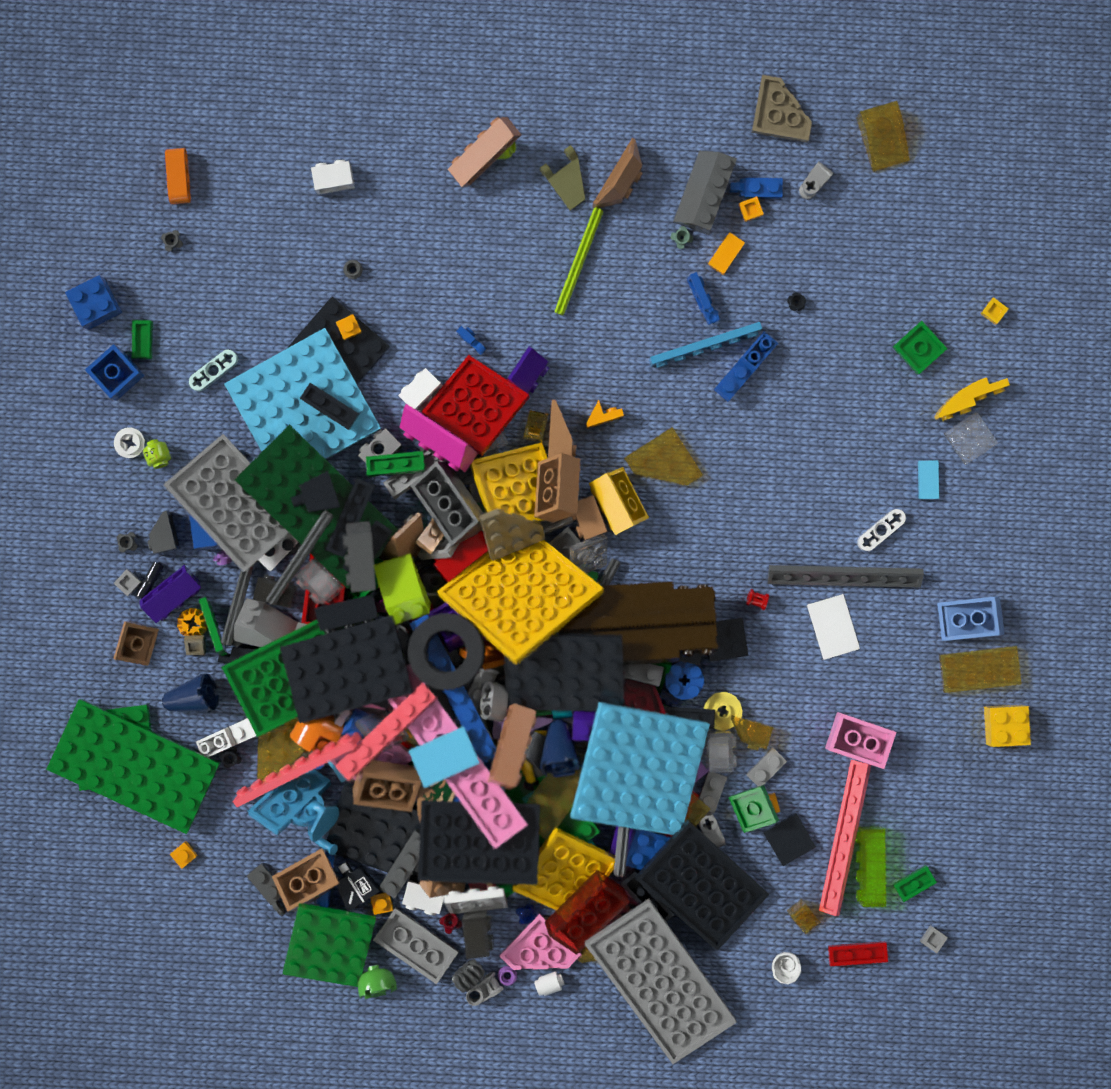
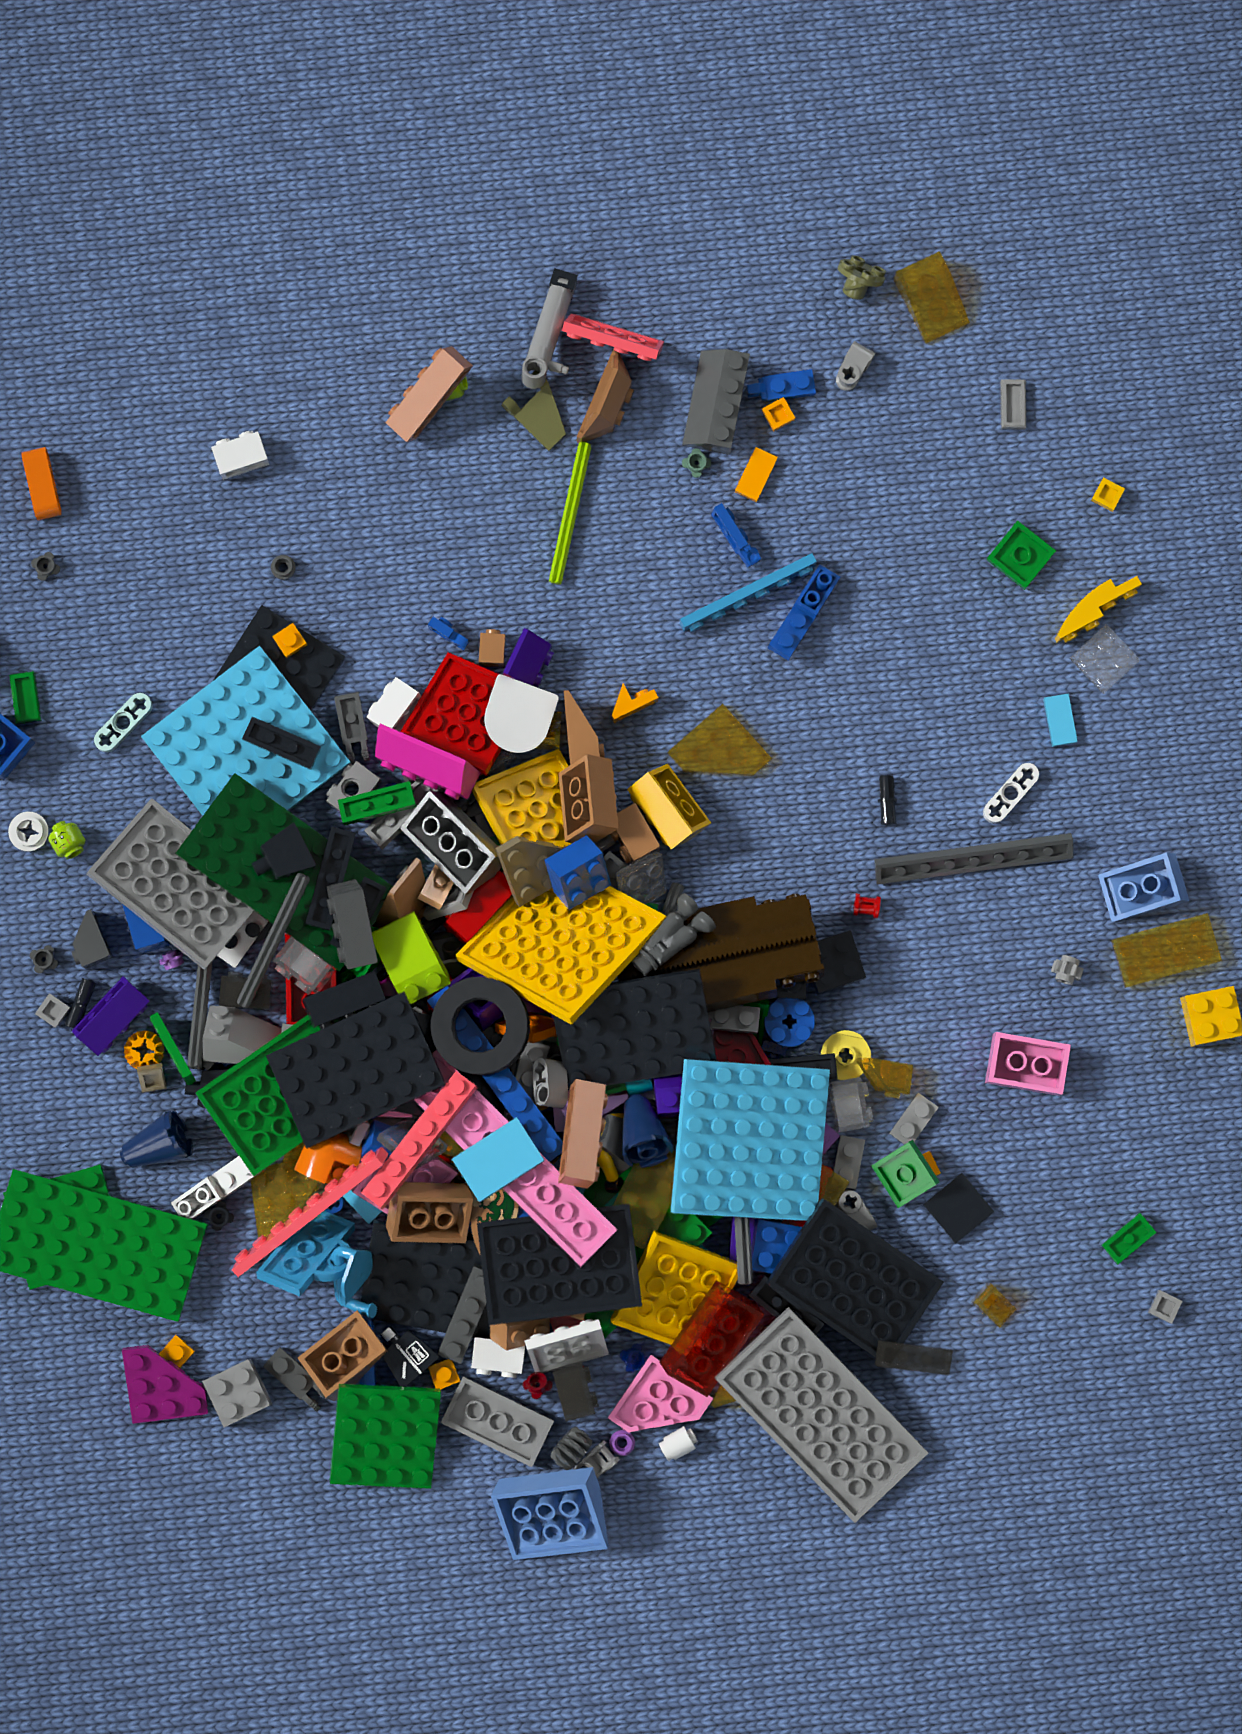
camera: 15 degrees left, 5 degrees down
medium nougat slope [113,621,159,666] -> none
bright green cylinder [358,965,397,999] -> none
dark tan plate [752,75,812,143] -> none
white hair [772,952,801,984] -> none
black plate [787,292,806,311] -> none
white sticker [807,594,860,660] -> none
coral plate [819,760,871,916] -> none
red plate [828,941,888,967] -> none
clear neon green brick [856,826,886,907] -> none
none -> magenta plate [122,1345,209,1424]
none -> light grey brick [202,1358,273,1427]
none -> dark grey hinge [334,692,370,764]
none -> medium nougat brick [479,629,506,668]
none -> white sticker [484,674,558,753]
none -> medium blue slope [491,1467,609,1560]
none -> light grey piece [521,268,578,389]
none -> blue brick [544,835,611,910]
none -> coral plate [562,313,664,361]
none -> dark grey piece [631,893,716,976]
none -> olive plate [838,255,886,300]
none -> clear smoke tile [875,1340,953,1375]
none -> black axle [878,775,897,825]
none -> light grey tile [1000,379,1026,429]
none -> light grey gear [1051,955,1084,985]

